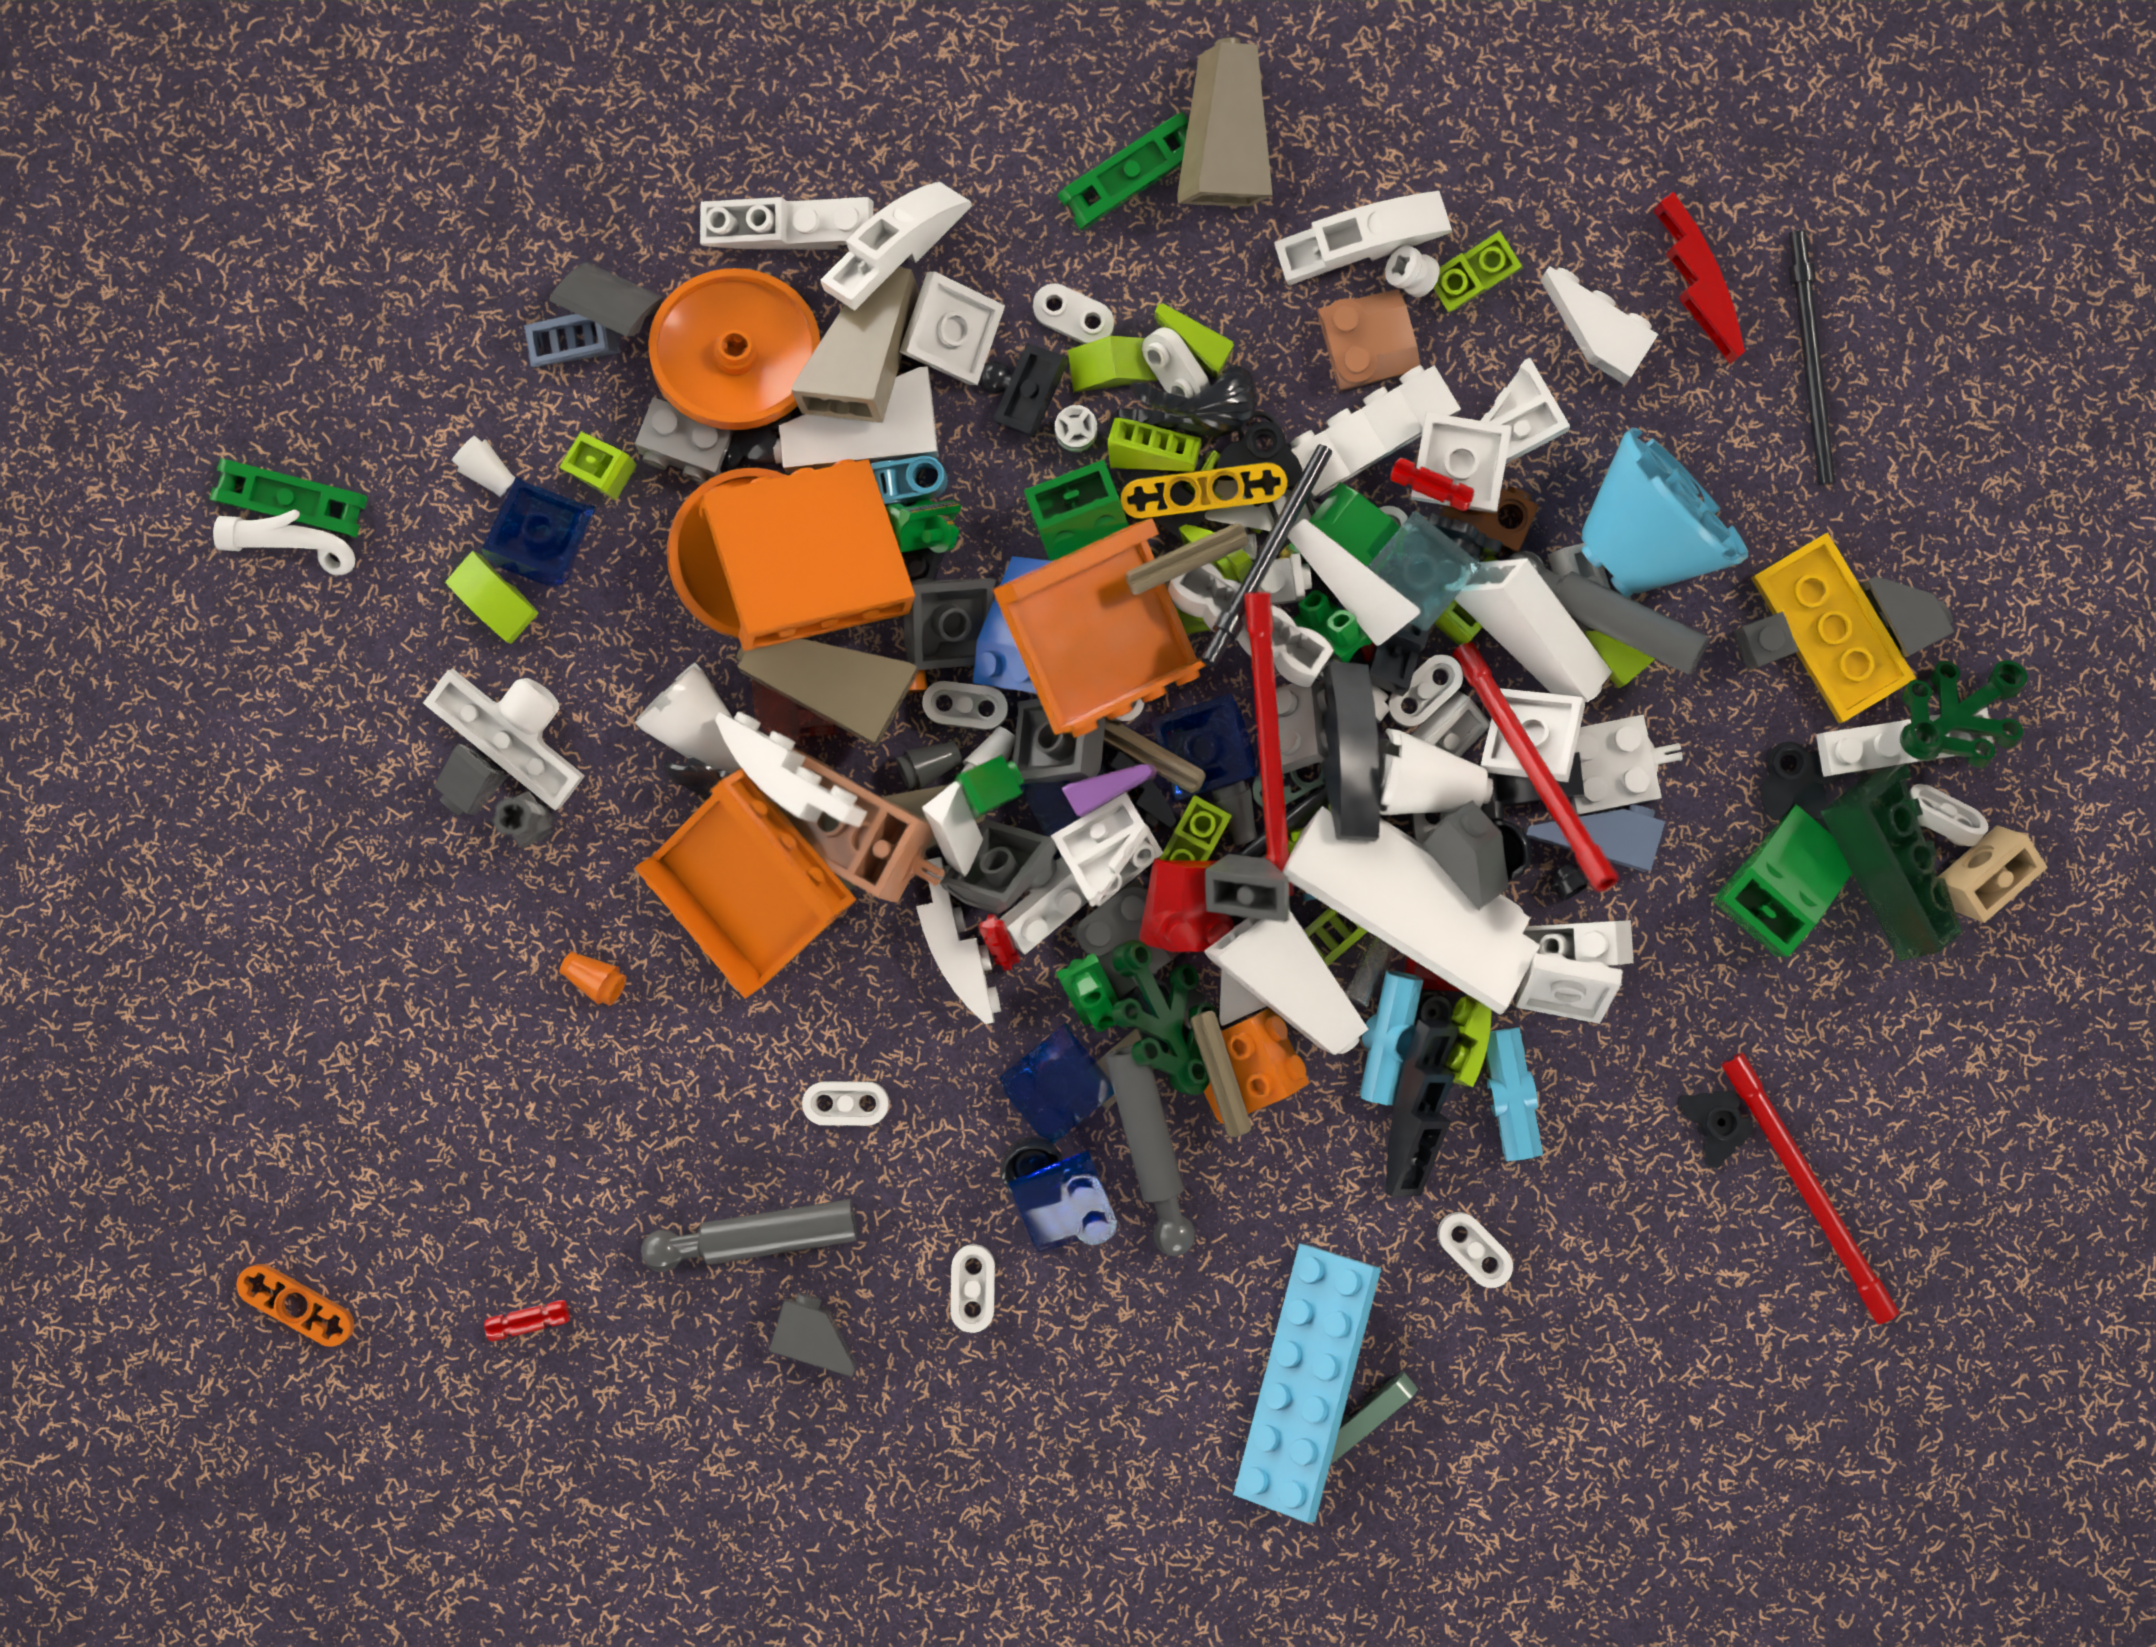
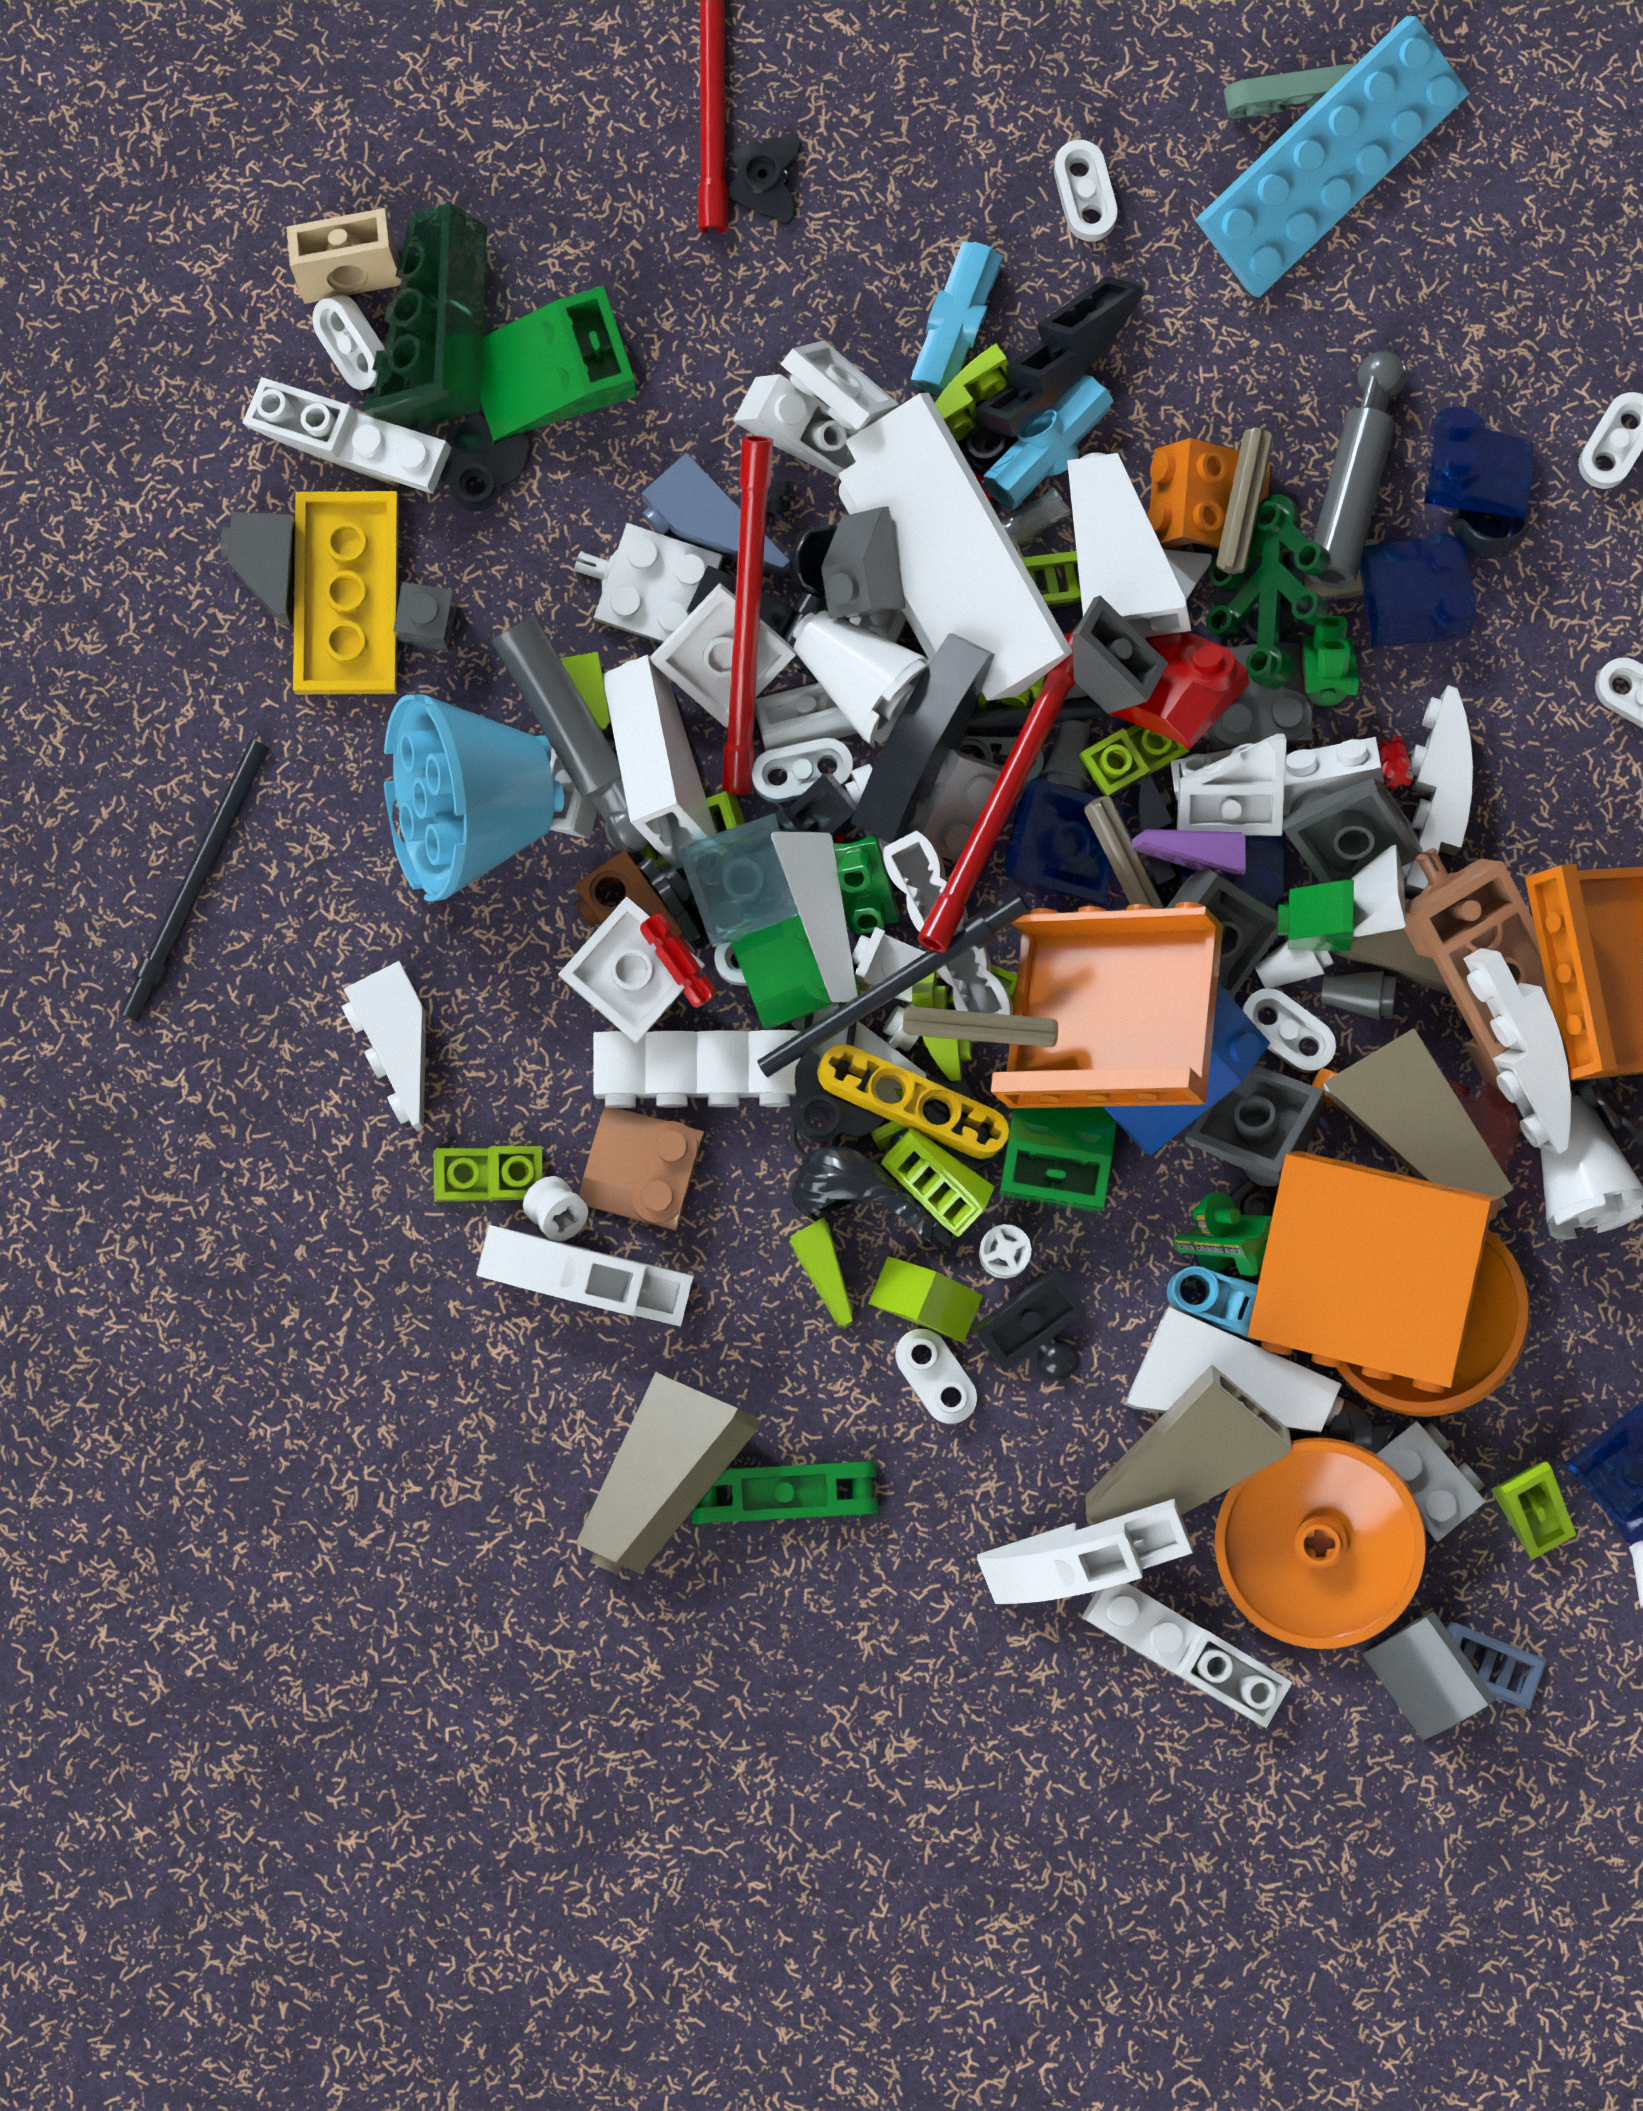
camera: 150 degrees left, 5 degrees down
white plate [899,271,1005,385] -> none
white plate [1142,327,1210,399] -> none
white wing [1480,358,1570,464] -> none
red slope [1653,191,1745,364] -> none
dark green plant [1899,660,2028,768] -> none

